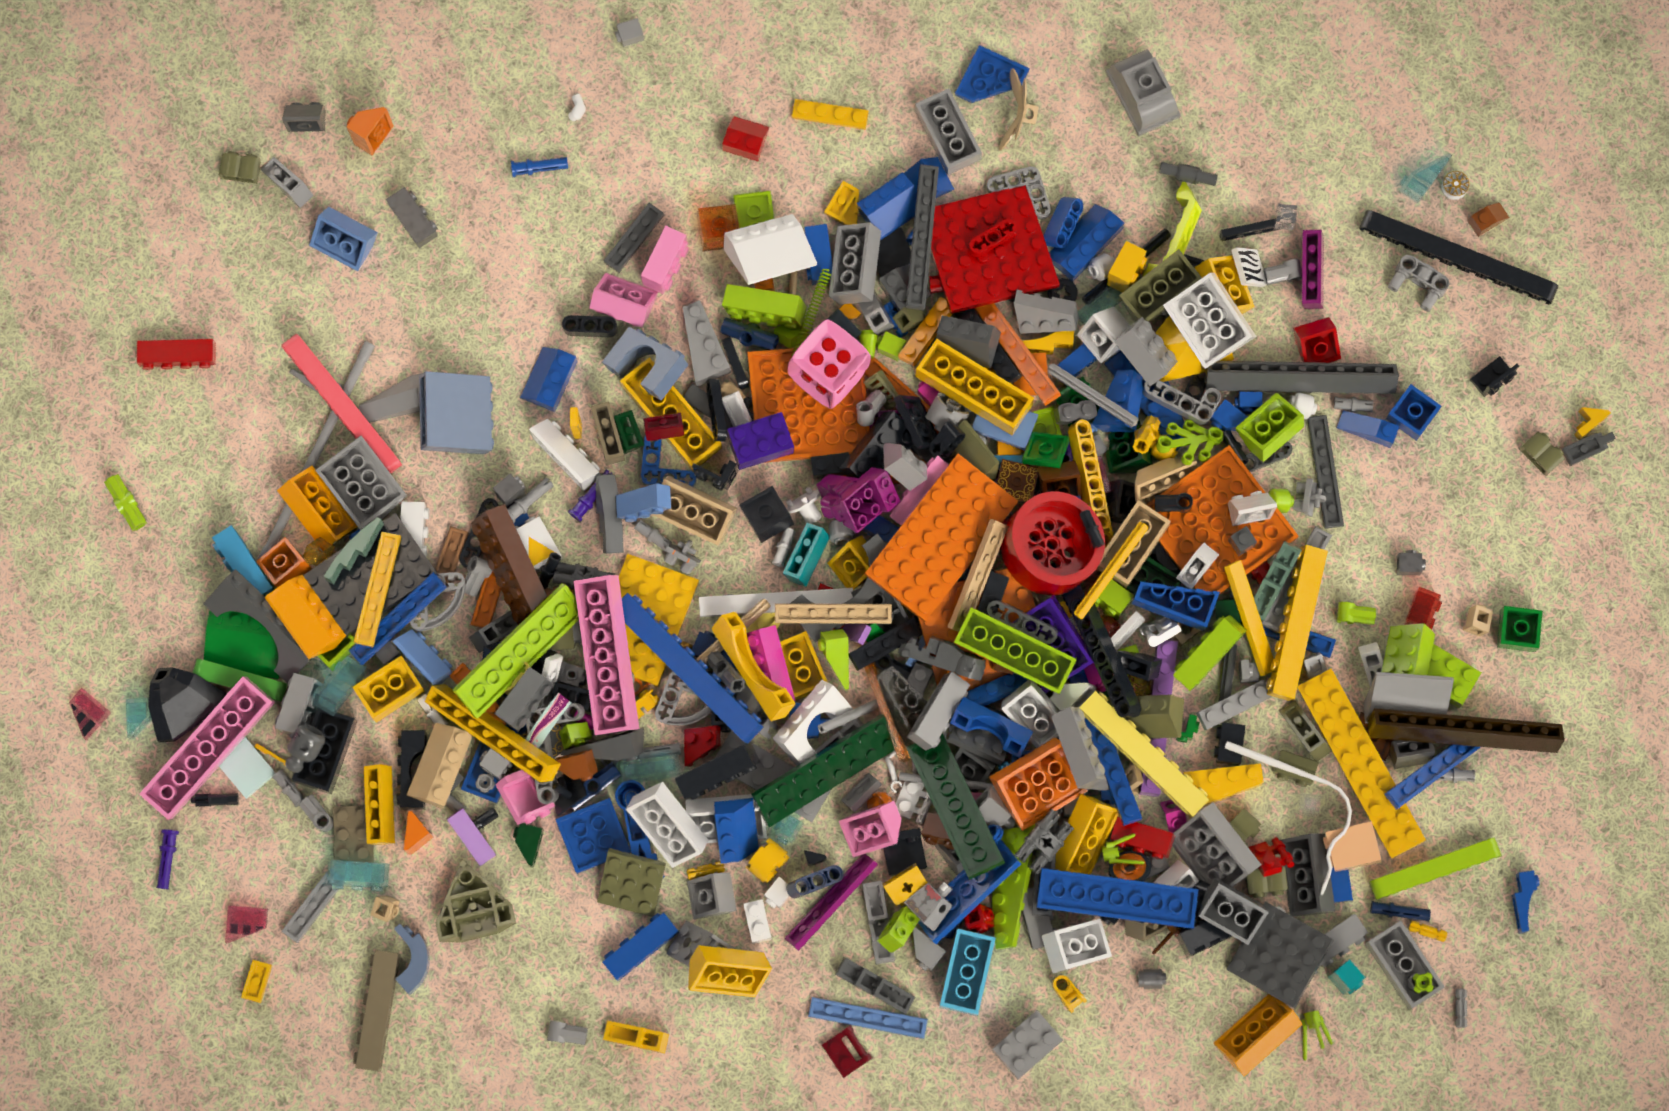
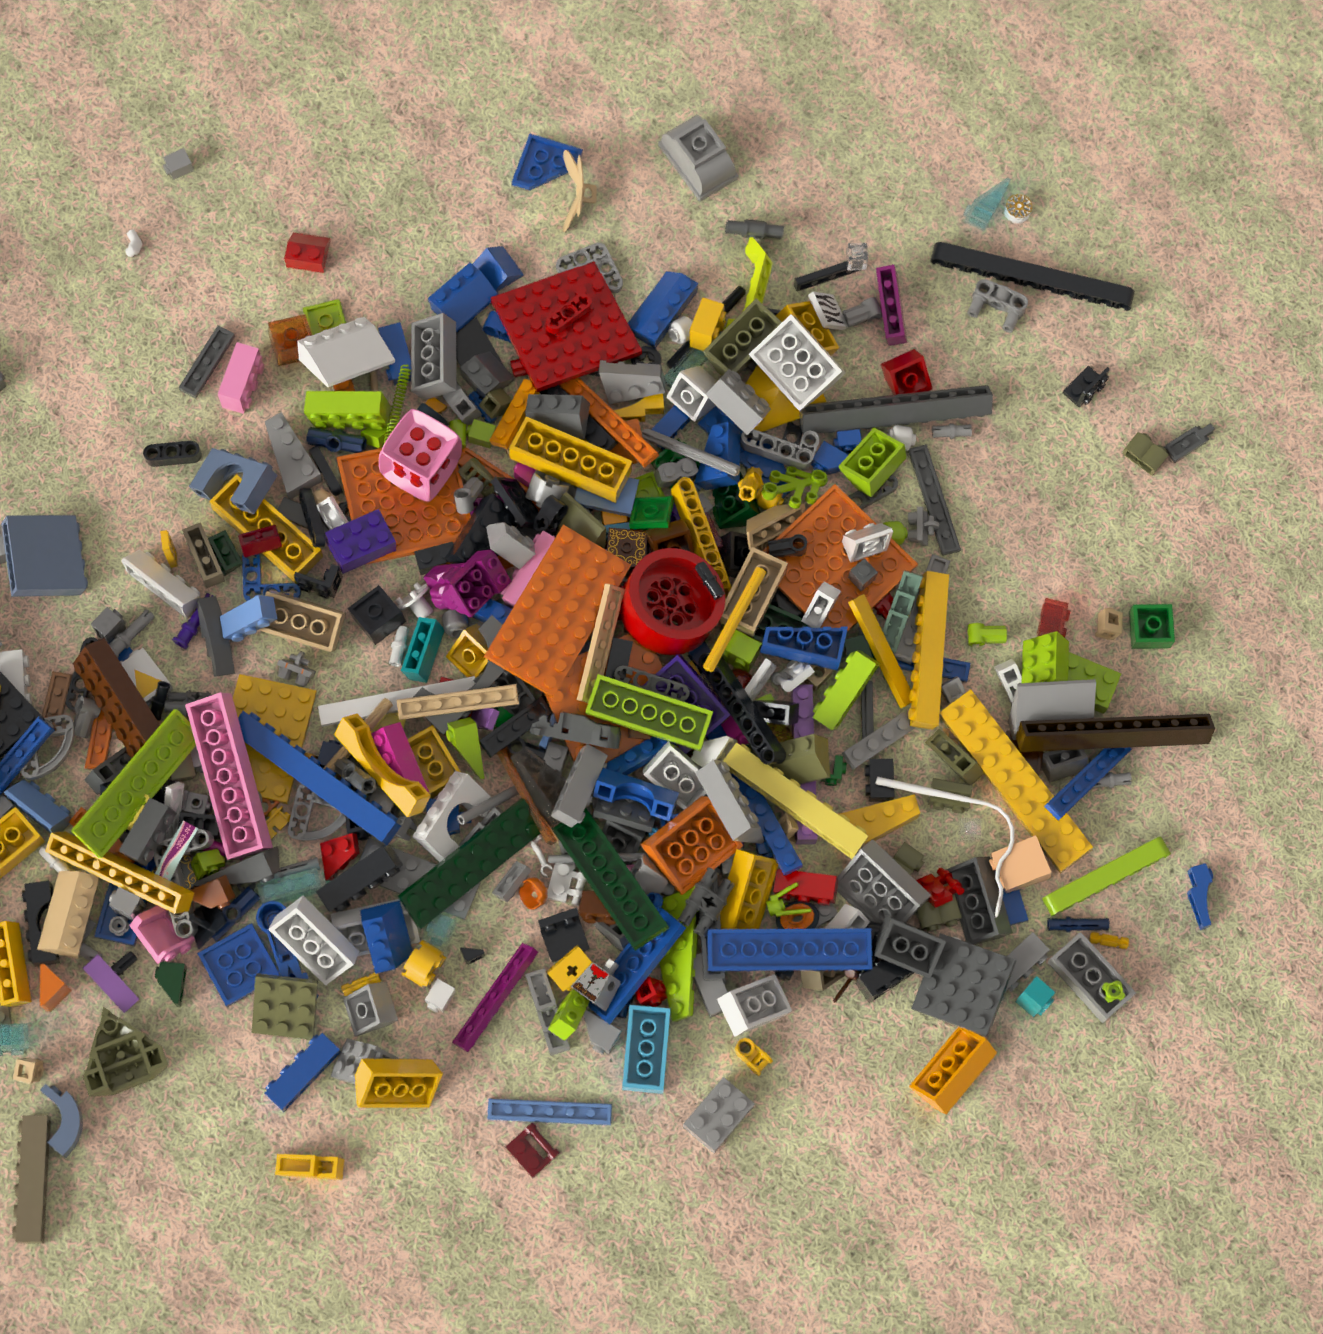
camera: 15 degrees left, 5 degrees down
blue pin [511,157,568,178] -> none
blue slope [520,347,578,412] -> none
light grey piece [547,1021,588,1045] -> none
bright pink slope [589,273,658,328] -> none
light grey pin [634,519,672,552] -> none
white brick [744,899,772,944] -> none
dark blue beam [787,865,843,899] -> none
yellow plate [792,99,869,130] -> none
yellow wing [824,181,859,225] -> none
dark grey slope [835,957,916,1014] -> none
bright pink slope [839,801,901,857] -> none
dark grey tile [905,164,939,311] -> none
light grey brick [915,88,982,175] -> none
blue beam [1044,197,1083,248] -> none
flat silver brick [1138,969,1166,989] -> none
dark pink bracket [1160,800,1187,833] -> none
black pin [1223,430,1249,465] -> none
light grey bracket [1238,660,1259,683] -> none
lime plant [1301,1011,1333,1060] -> none
blue slope [1337,410,1400,448] -> none
blue brick [1386,384,1442,441] -> none
flat silver brick [1397,550,1426,575] -> none
light grey axle [1456,989,1467,1028] -> none
dark orange slope [1468,202,1510,237] -> none
yellow slope [1574,407,1611,440] -> none

